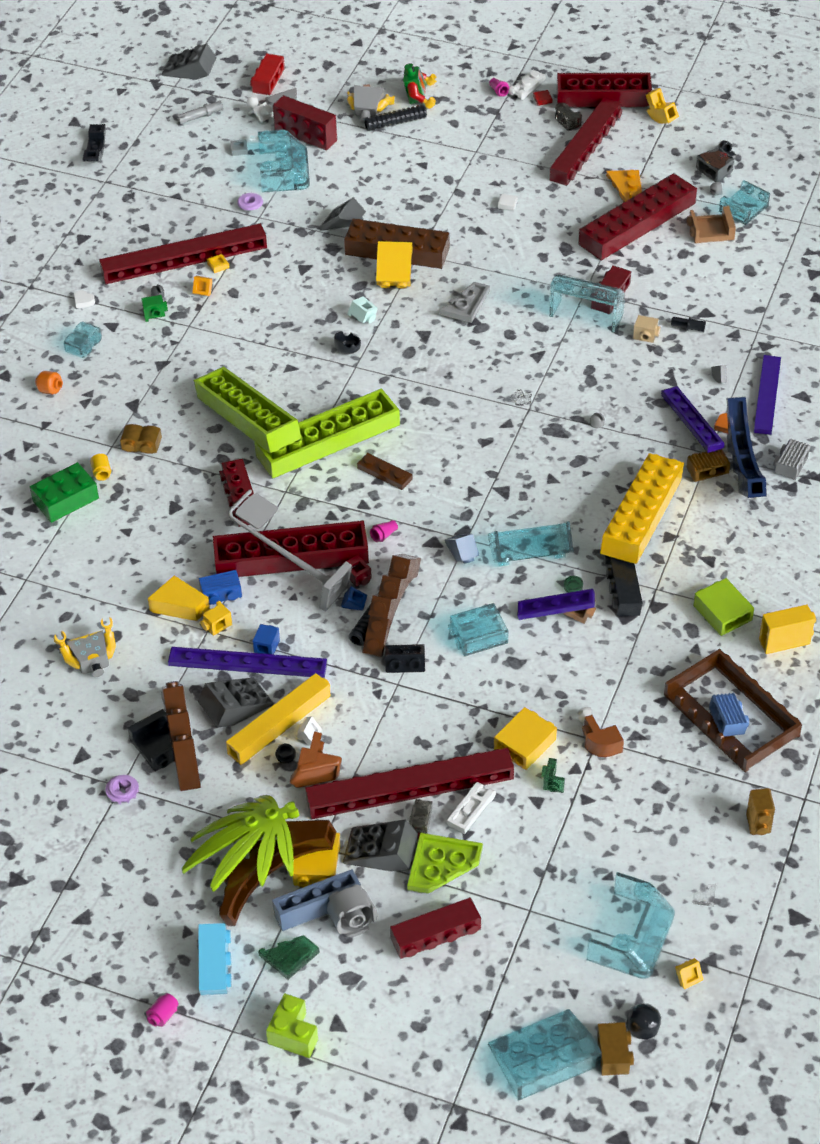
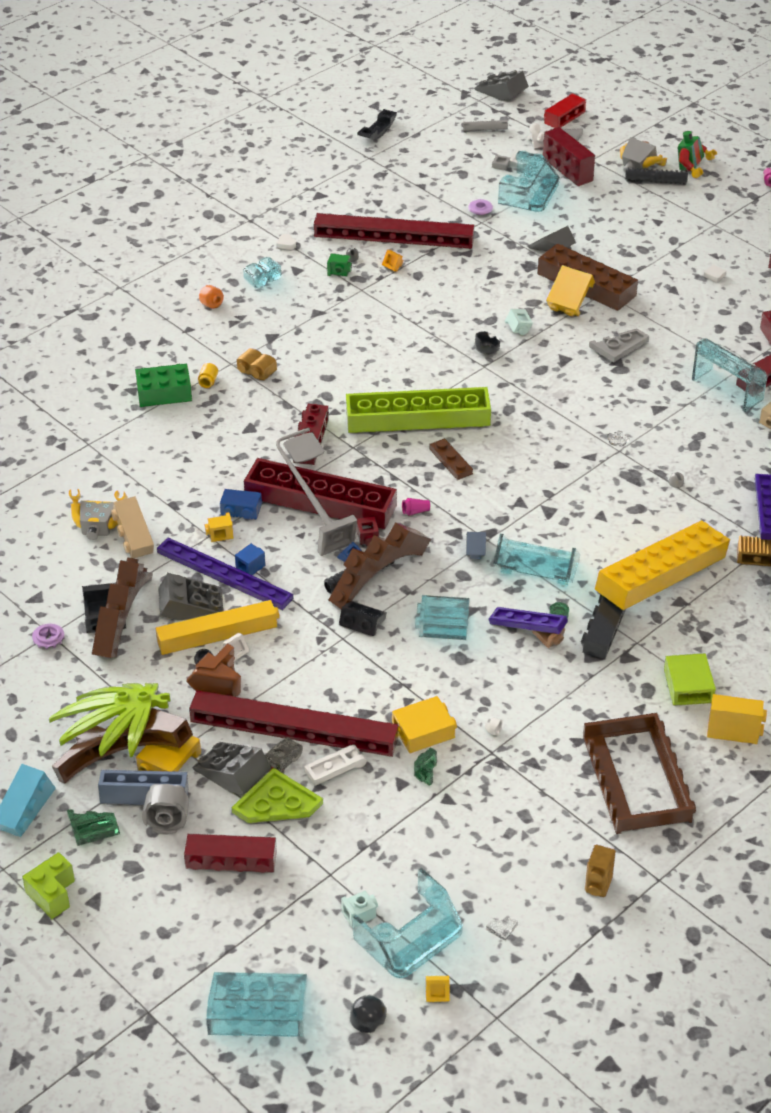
camera: 25 degrees right, 5 degrees down
yellow slope [148,575,210,621] -> none
lime brick [193,366,301,453] -> none
yellow tile [207,254,229,273] -> none
dark orange brick [582,715,624,757] -> none
pearl gold brick [597,1022,634,1076] -> none
medium blue brick [709,693,749,736] -> none
none -> tan brick [111,496,154,558]
none -> light aqua brick [341,890,378,928]

